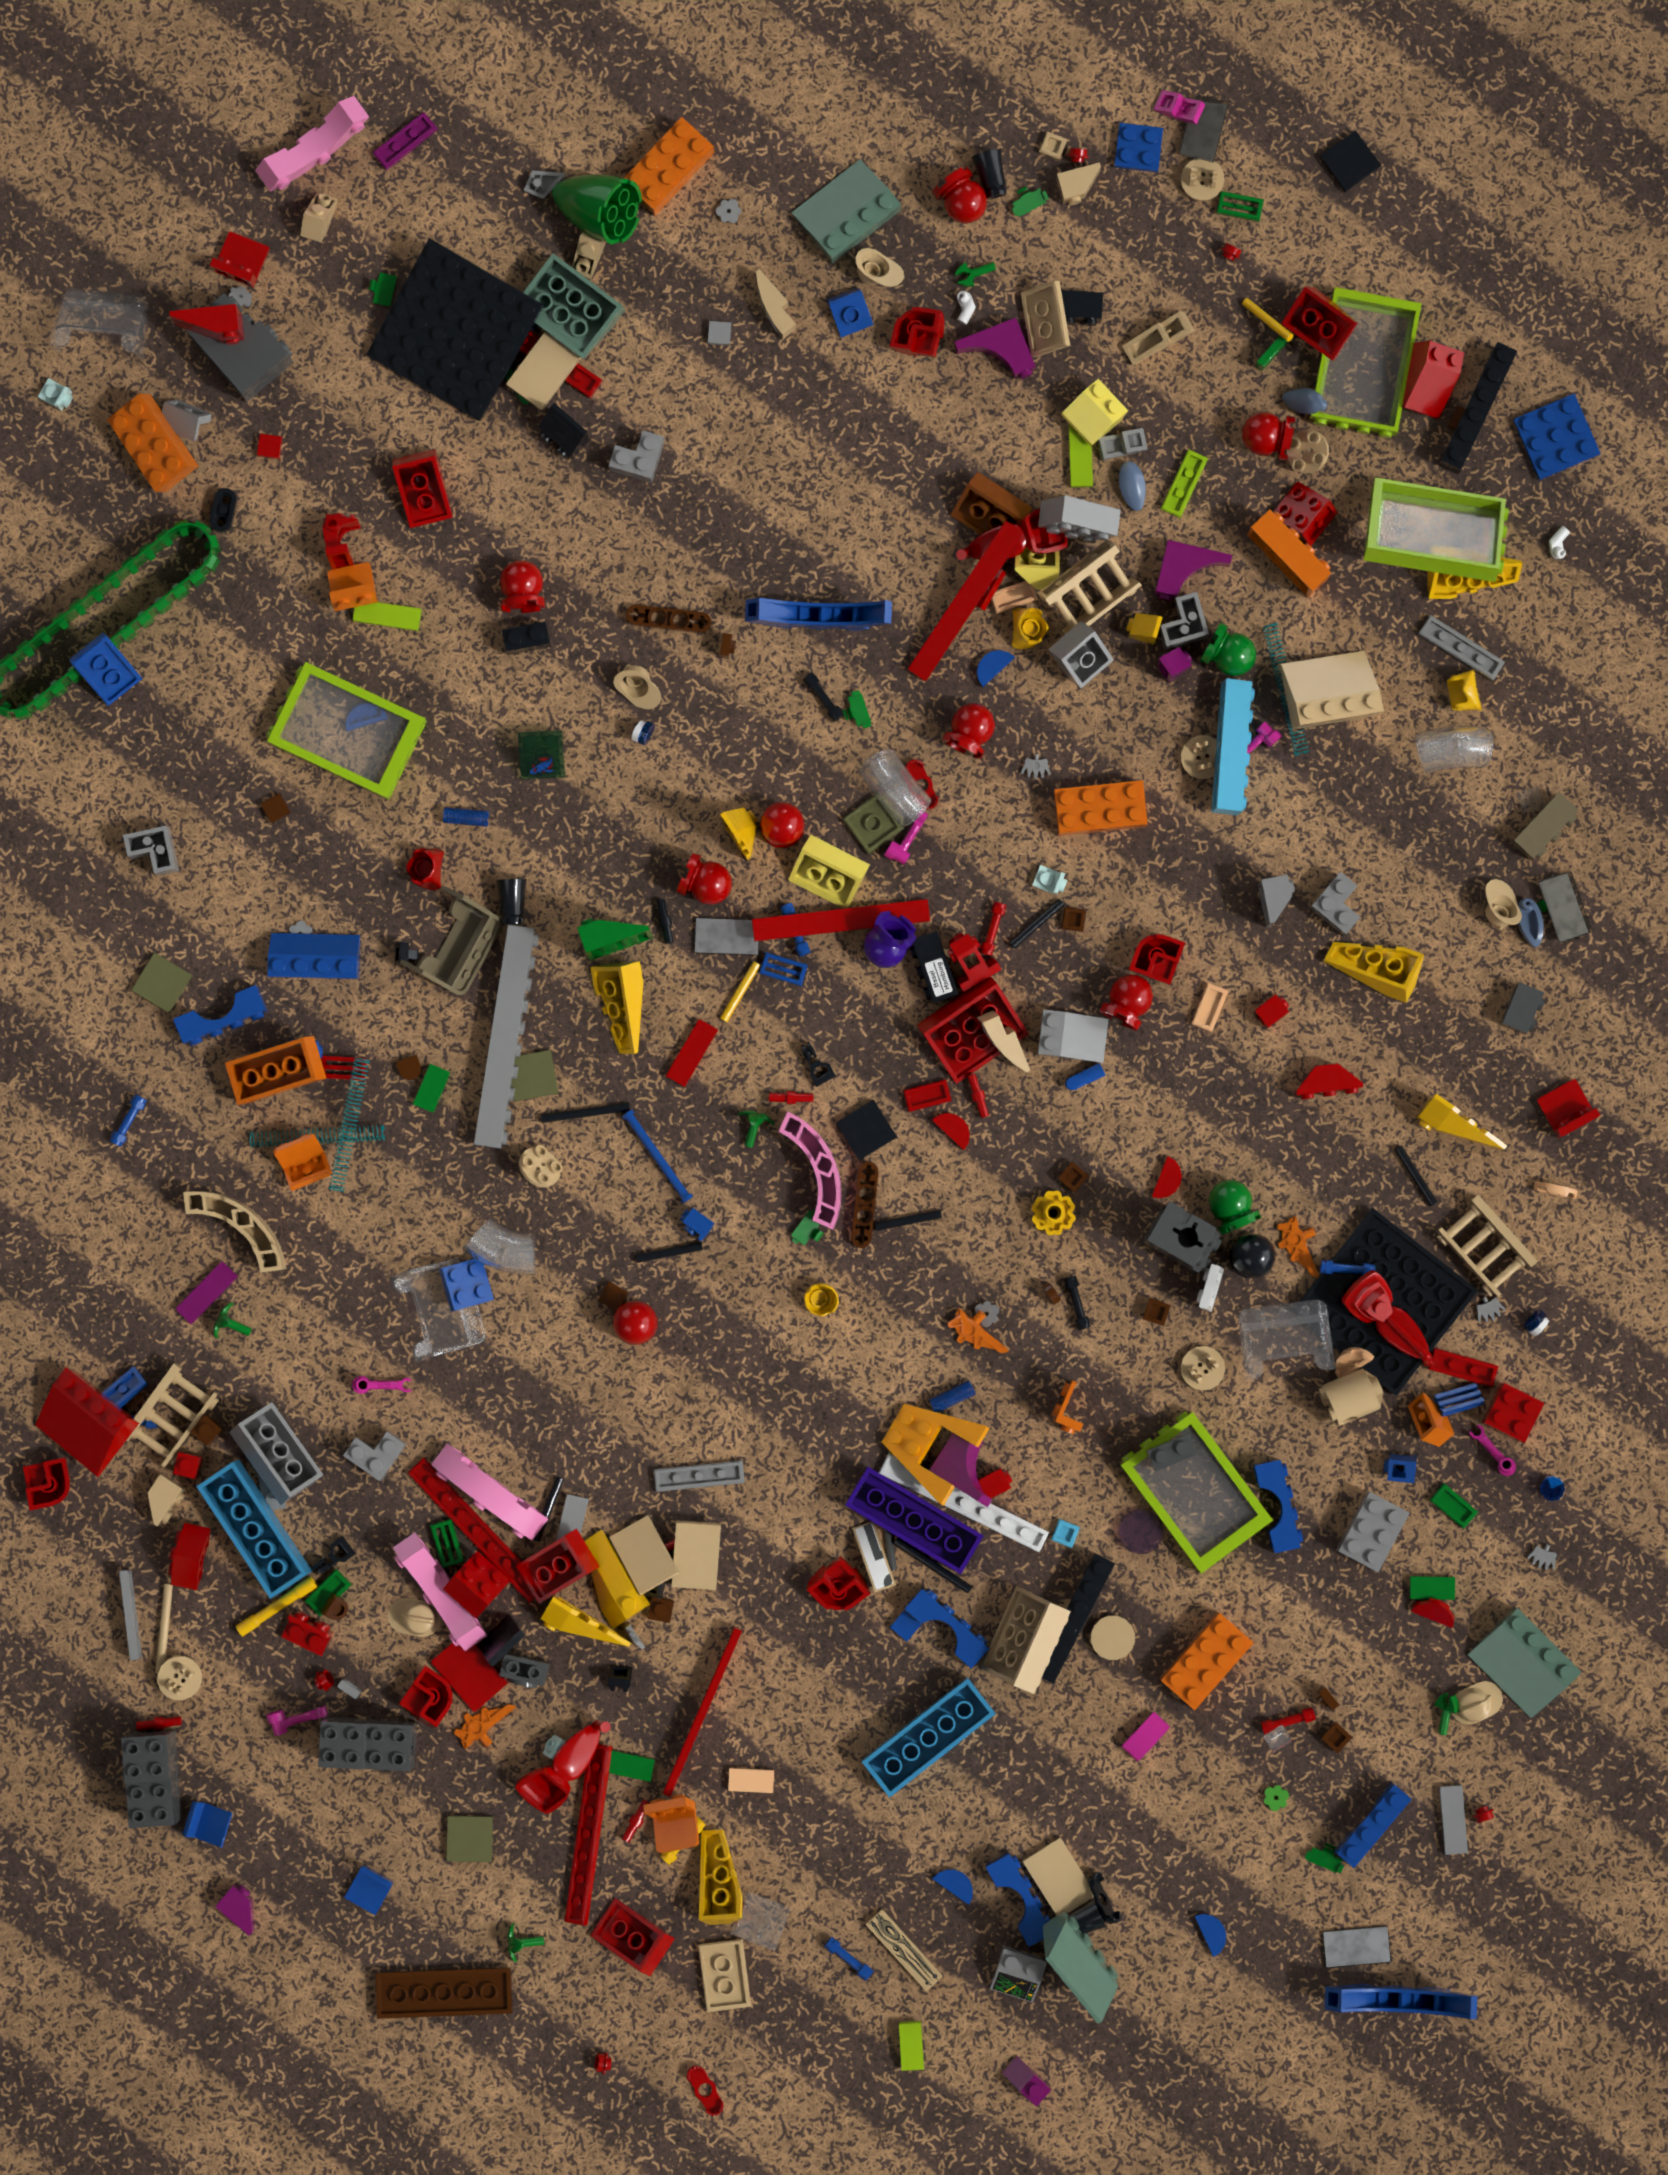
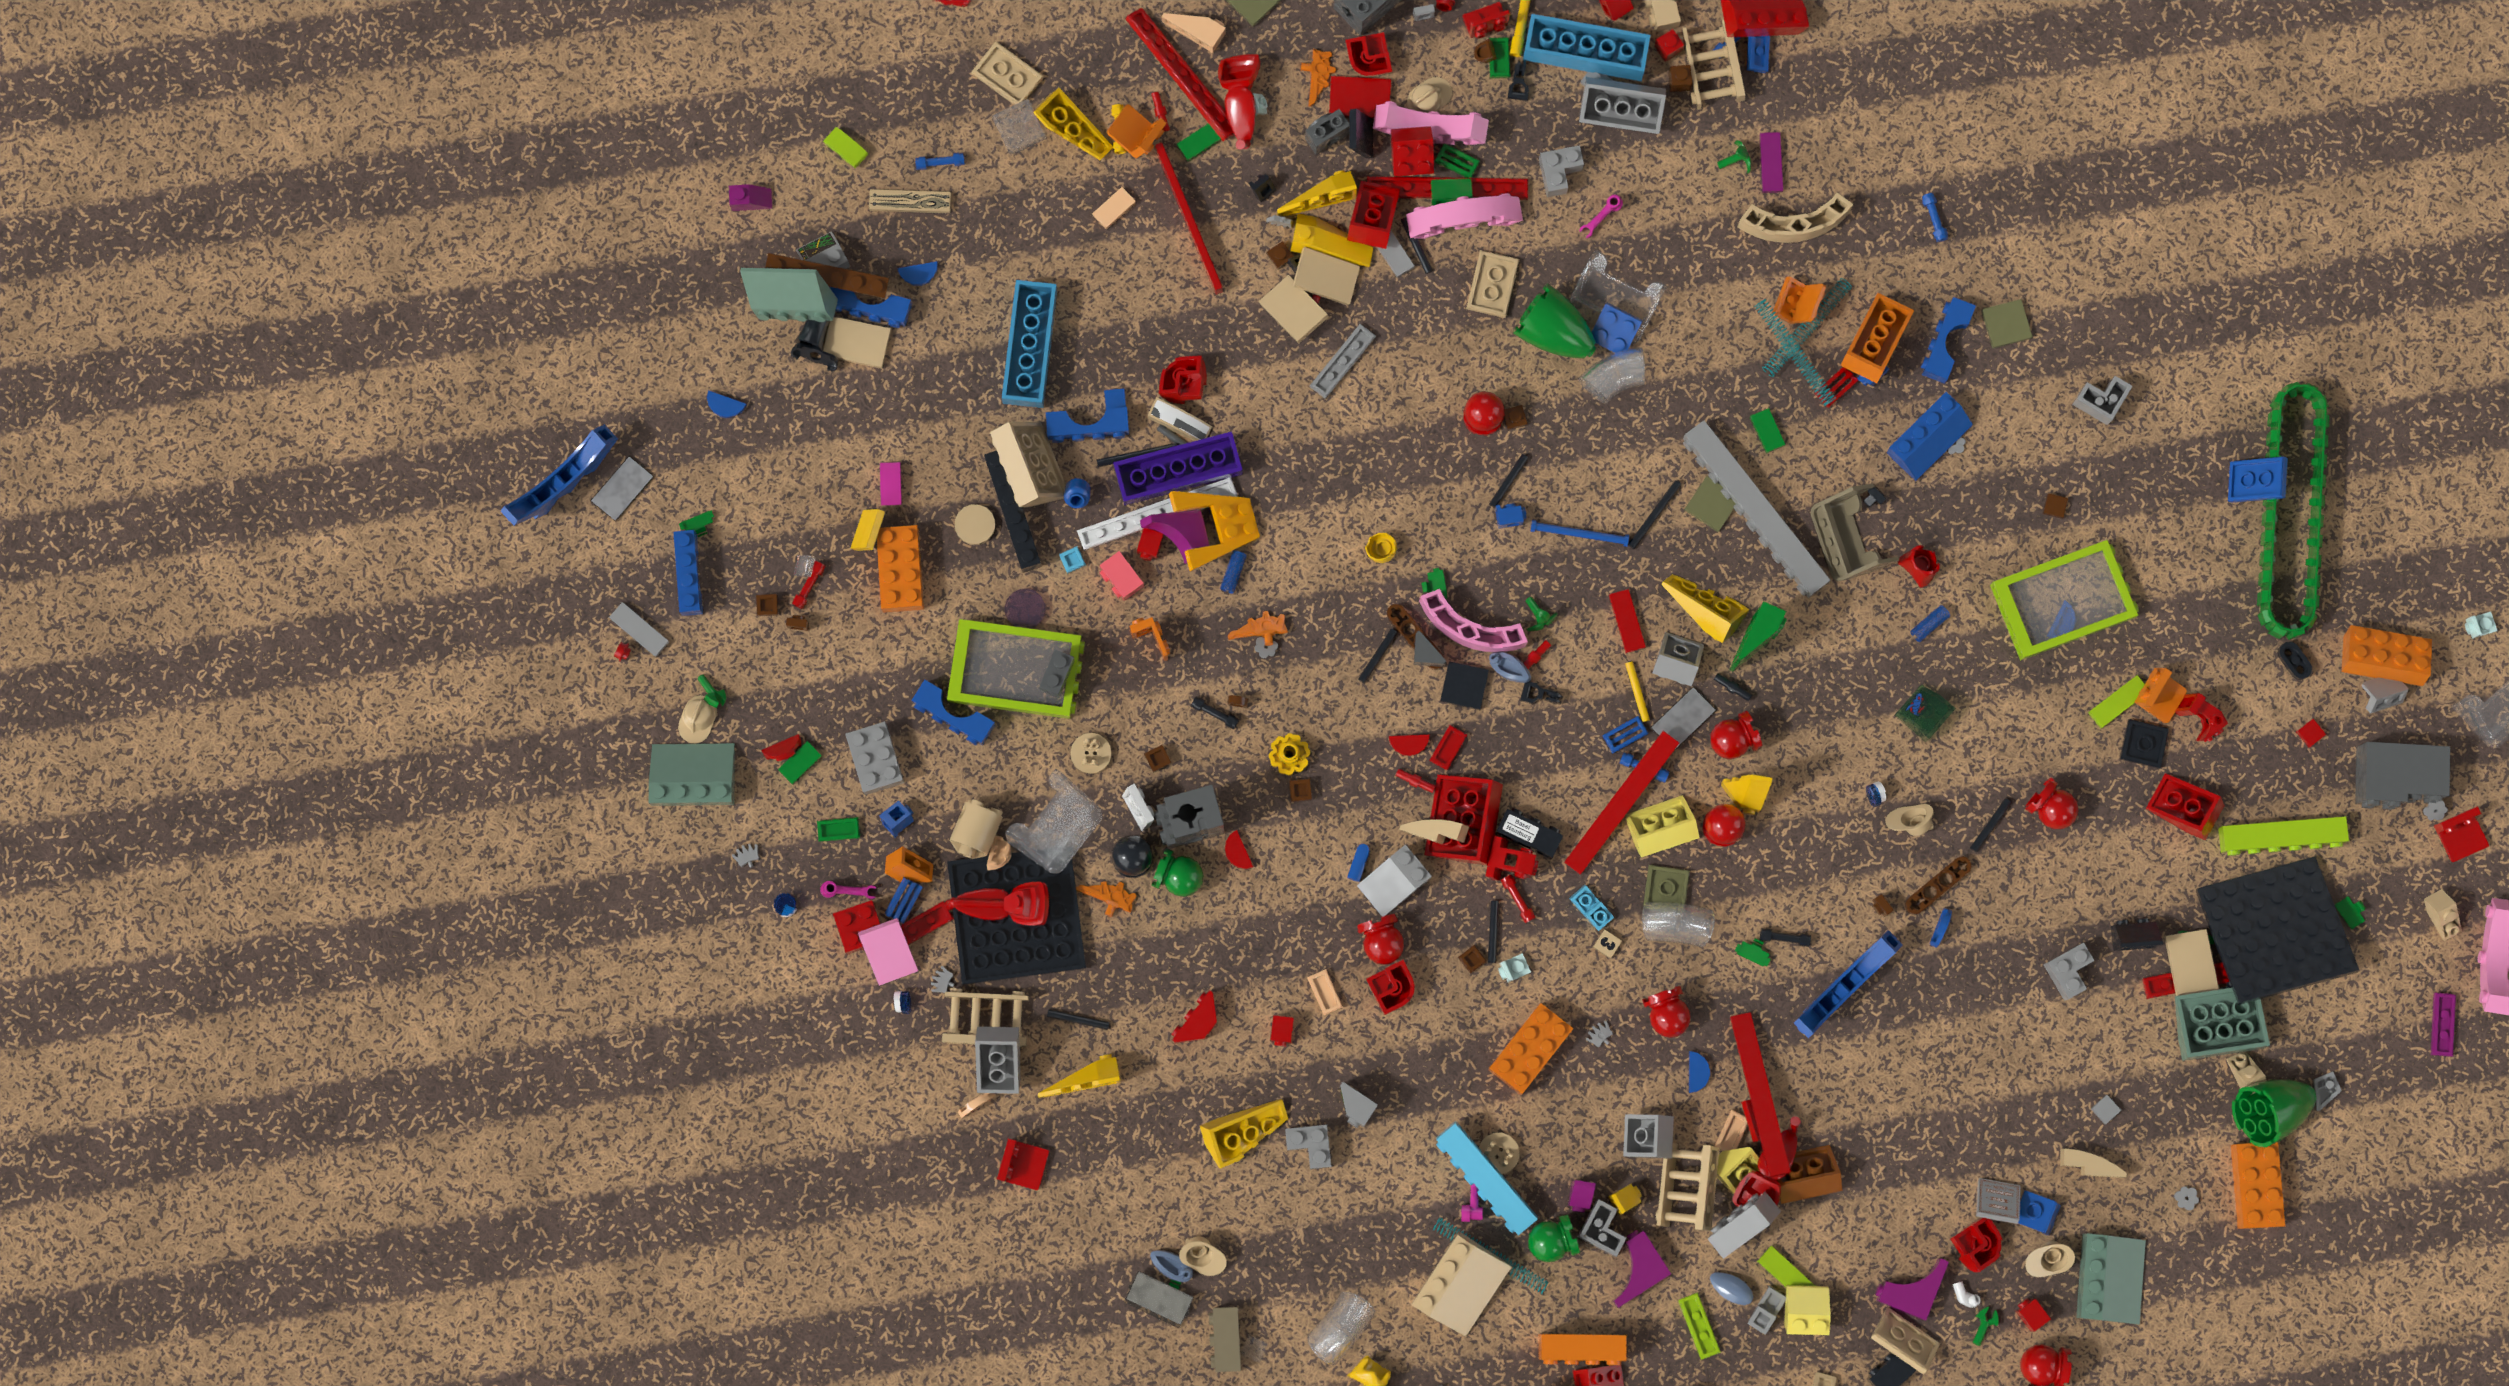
camera: 130 degrees right, 5 degrees down
red slope [169,304,244,345] -> none
reddish brown tile [396,1055,421,1080] -> none
black plant [496,879,527,924] -> none
black brick [502,622,551,655] -> none
tan plate [519,1145,563,1188] -> none
red slope [590,1898,675,1976] -> none
dark purple tile [863,911,916,968] -> none
dark pink brick [884,810,928,865] -> none
red piece [905,759,939,810] -> none
yellow hair [1011,608,1049,650] -> none
bright green plant [1264,1785,1289,1811] -> none
blue bar [1320,1260,1375,1276] -> none
dark grey brick [1500,982,1545,1035] -> none
none -> reddish brown brick [765,253,890,298]
none -> yellow tile [850,509,885,551]
none -> bright pink tile [858,918,918,986]
none -> light grey brick [975,1027,1021,1094]
none -> blue head [1064,478,1091,509]
none -> coral brick [1099,551,1144,601]
none -> light nougat slope [1162,13,1226,53]
none -> dark grey slope [1413,631,1446,667]
none -> green panel [1431,179,1473,206]
none -> tan tile [1466,250,1519,318]
none -> sand blue arm [1489,652,1531,683]
none -> green cylinder [1512,283,1596,359]
none -> medium azure slope [1569,885,1614,931]
none -> tan tile [1593,930,1622,959]
none -> light grey slope [1653,632,1704,686]
none -> blue tile [1929,908,1952,948]
none -> black bar [1970,798,2012,853]
none -> light grey tile [1976,1178,2020,1224]
none -> red brick [2015,1298,2051,1332]
none -> black tile [2119,719,2169,769]
none -> lime brick [2218,817,2349,856]

